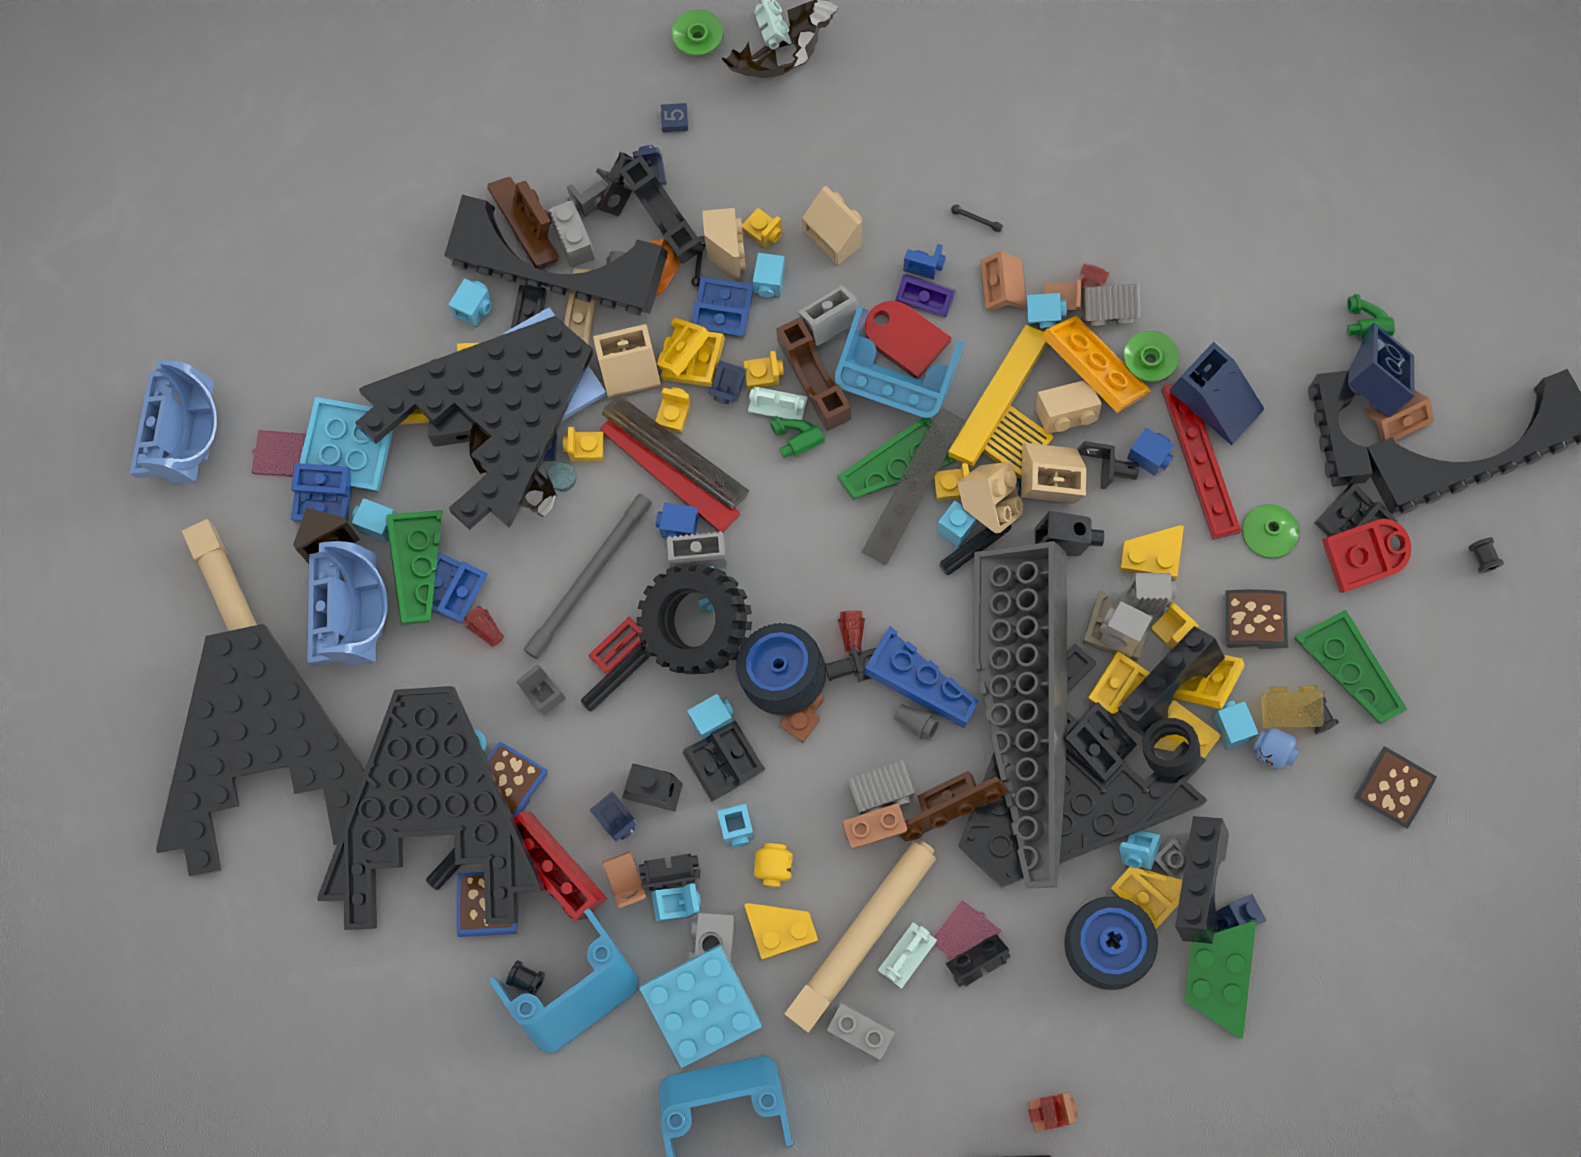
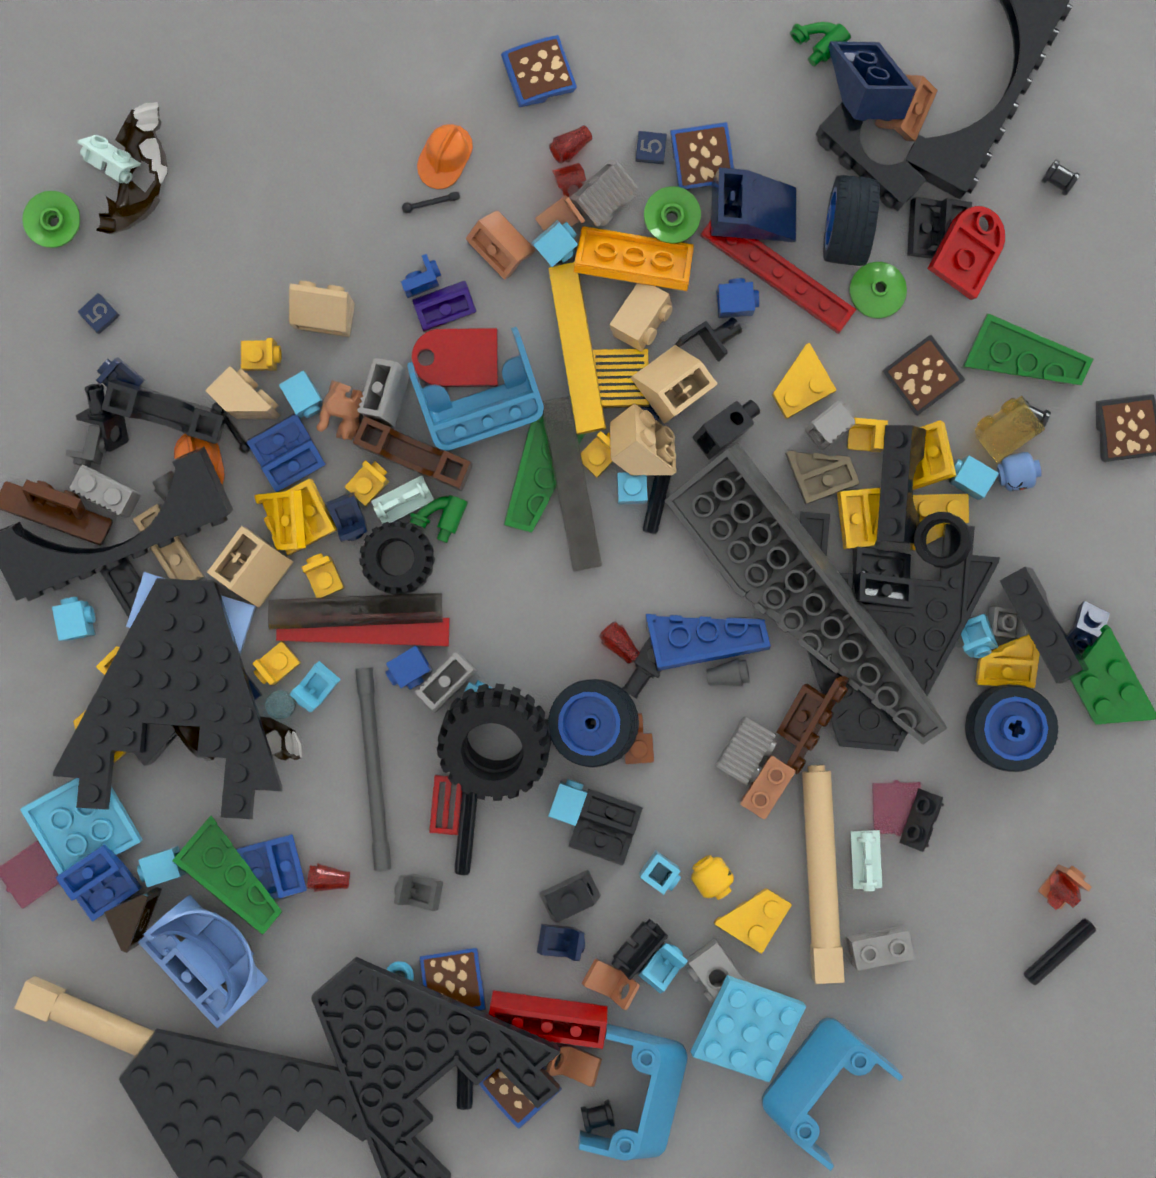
camera: 45 degrees left, 15 degrees up
light grey brick [1099,601,1152,658] -> none
none -> medium azure bracket [290,661,341,712]
none -> nougat animal [316,380,363,440]
none -> black tyre [359,521,435,595]
none -> orange piece [417,124,473,189]
none -> slope [501,35,577,108]
none -> nougat bracket [546,1045,602,1087]
none -> clear red cone [549,125,593,164]
none -> dark blue tile [635,131,667,164]
none -> reddish brown slope [670,122,734,189]
none -> black wheel [823,175,880,266]

